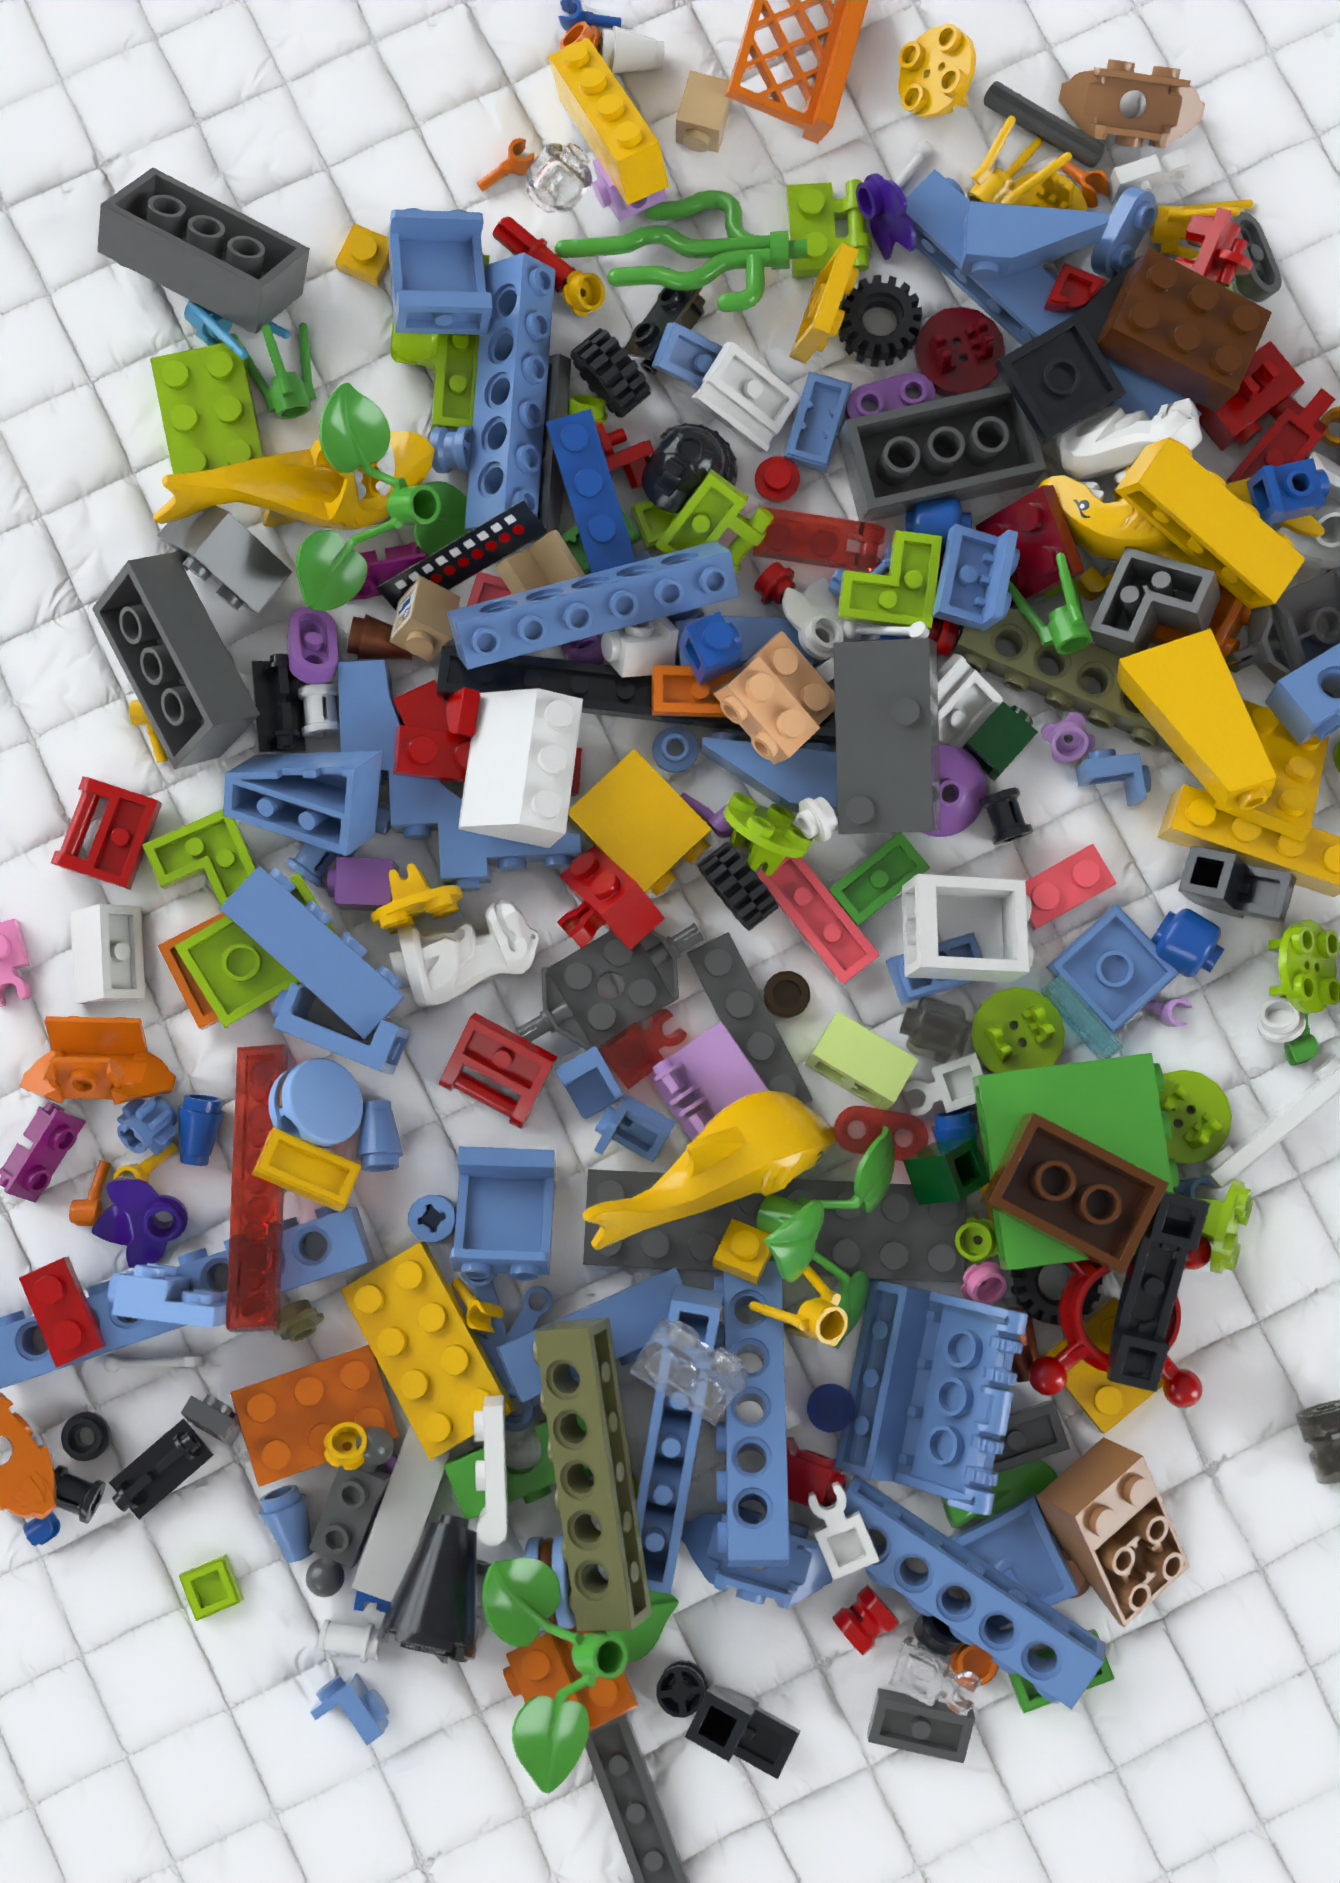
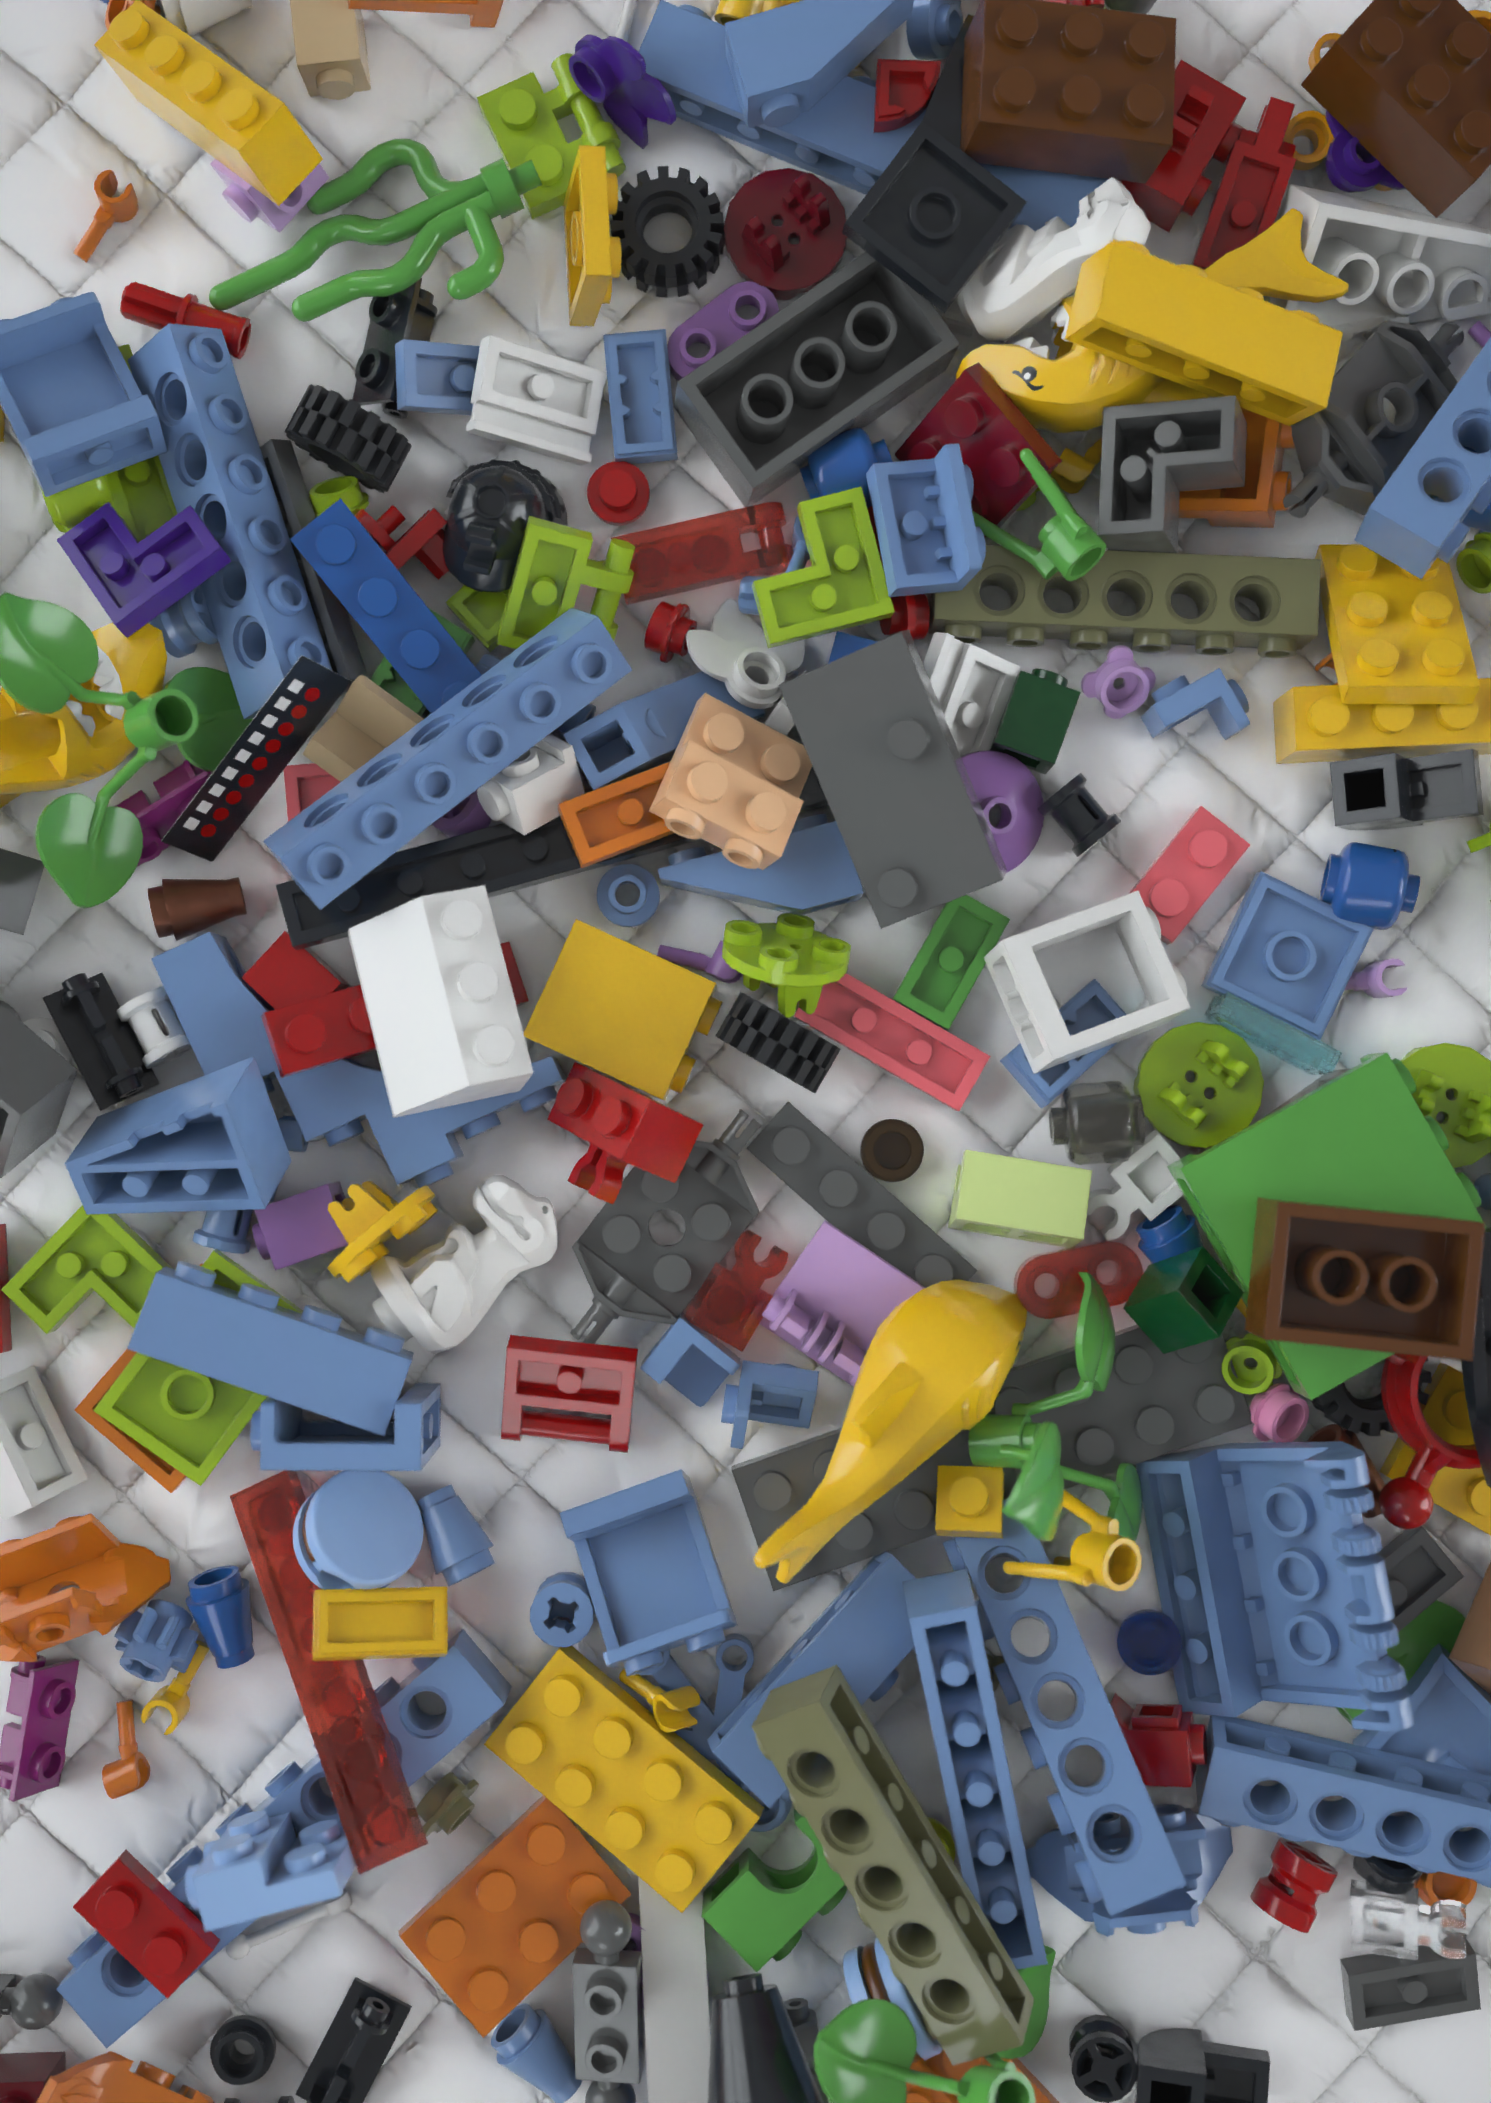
camera: 25 degrees left, 5 degrees up
dark purple plate [92,1178,188,1268] -> none
dark grey plate [181,1394,241,1447] -> none
medium lavender plate [287,607,338,684] -> none
yellow plate [324,1422,367,1470] -> none
tan brick [389,576,461,662] -> none
red tile [446,687,481,737] -> none
white plate [474,1395,508,1546] -> none
clear head [525,142,593,214] -> none
yellow plate [563,270,605,317] -> none
clear bracket [629,1318,748,1426] -> none
blue brick [679,611,743,685] -> none
white plate [796,797,838,843] -> none
white plate [808,1482,880,1580] -> none
white hinge [842,621,929,639] -> none
yellow slope [1117,628,1277,811] -> none
blue brick [1246,458,1330,525] -> none
none -> dark purple plate [57,502,232,638]

